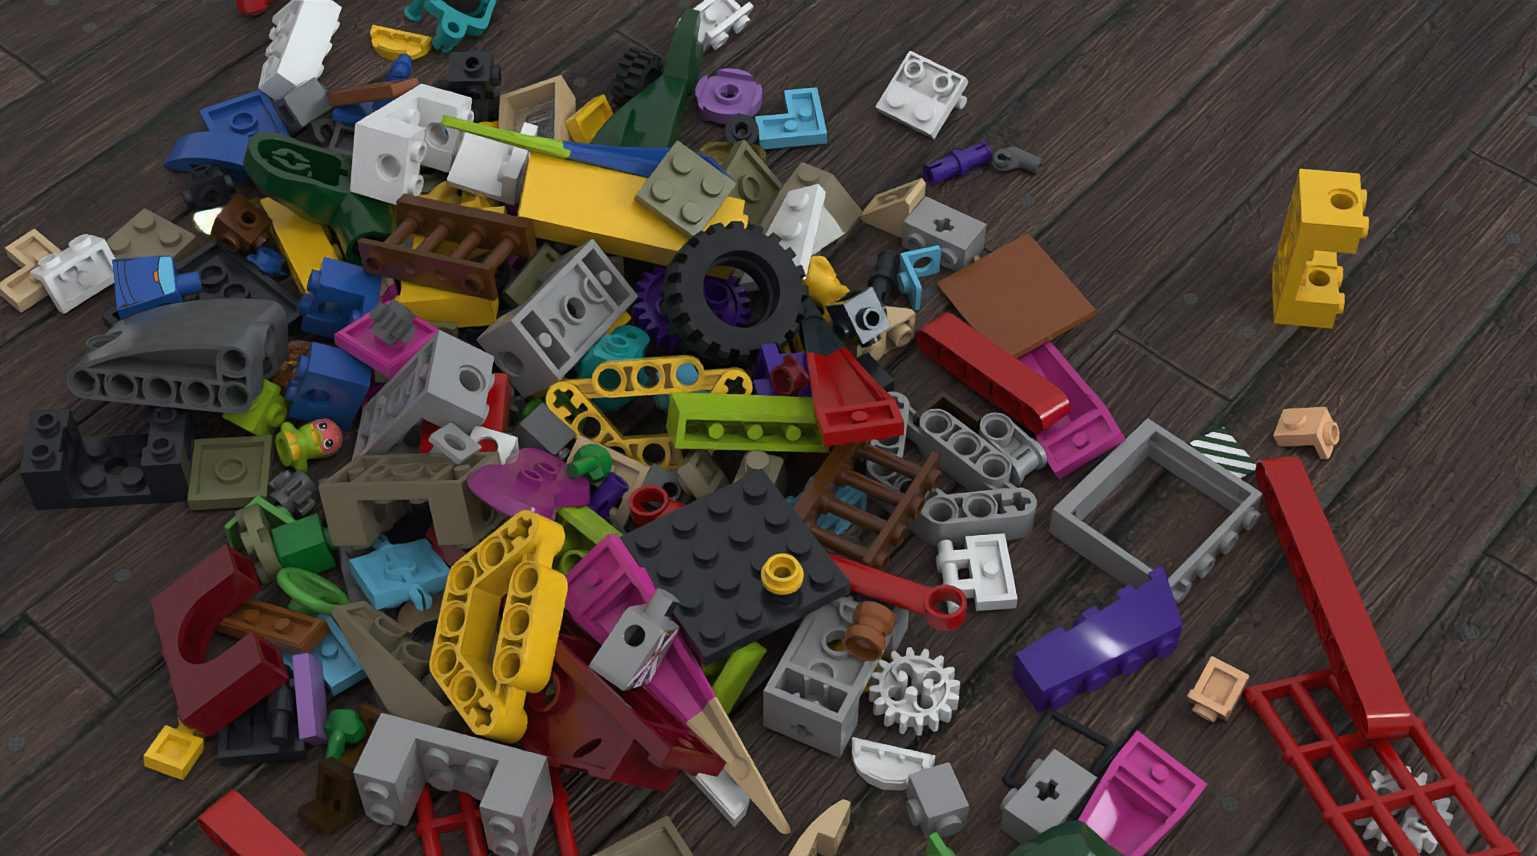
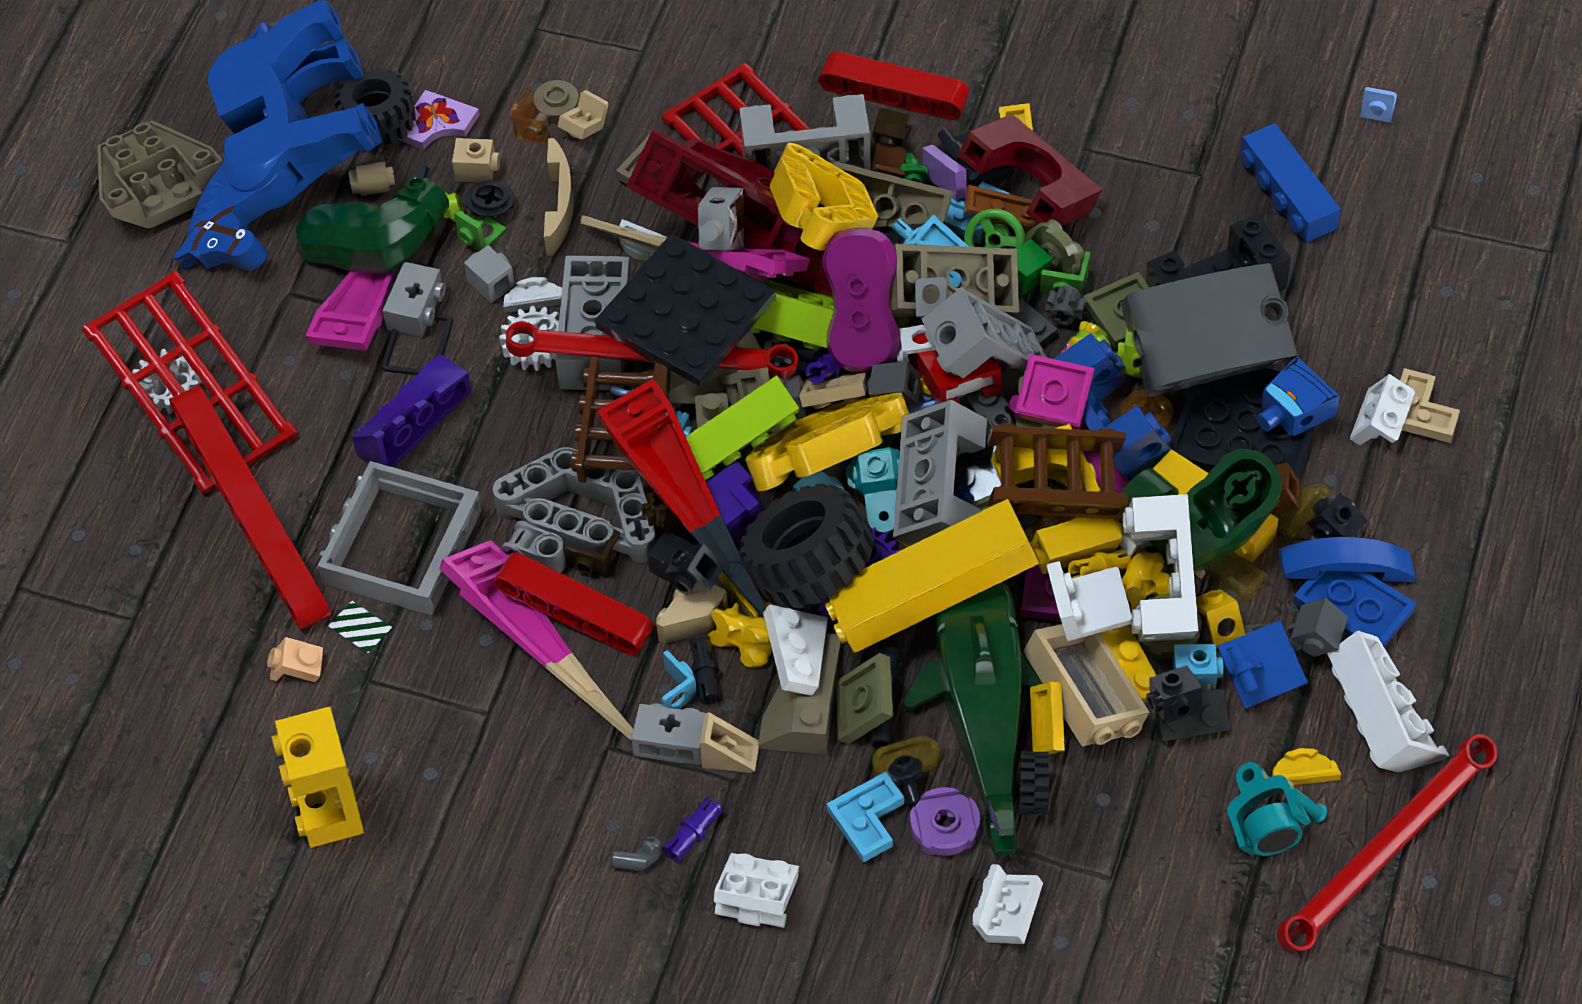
camera: 160 degrees right, 5 degrees up
dark tan plate [106,208,200,265] -> none
dark orange tile [328,77,419,107] -> none
dark grey gear [369,298,417,347] -> none
plate [440,115,732,180] -> none
green plate [566,444,612,483] -> none
olive plate [634,140,737,239] -> none
yellow plate [761,553,804,595] -> none
dark red plate [770,354,810,397] -> none
dark orange wheel [842,601,896,661] -> none
white plate [935,533,1018,614] -> none
dark orange piece [936,233,1097,359] -> none
light nougat bracket [1187,656,1250,723] -> none

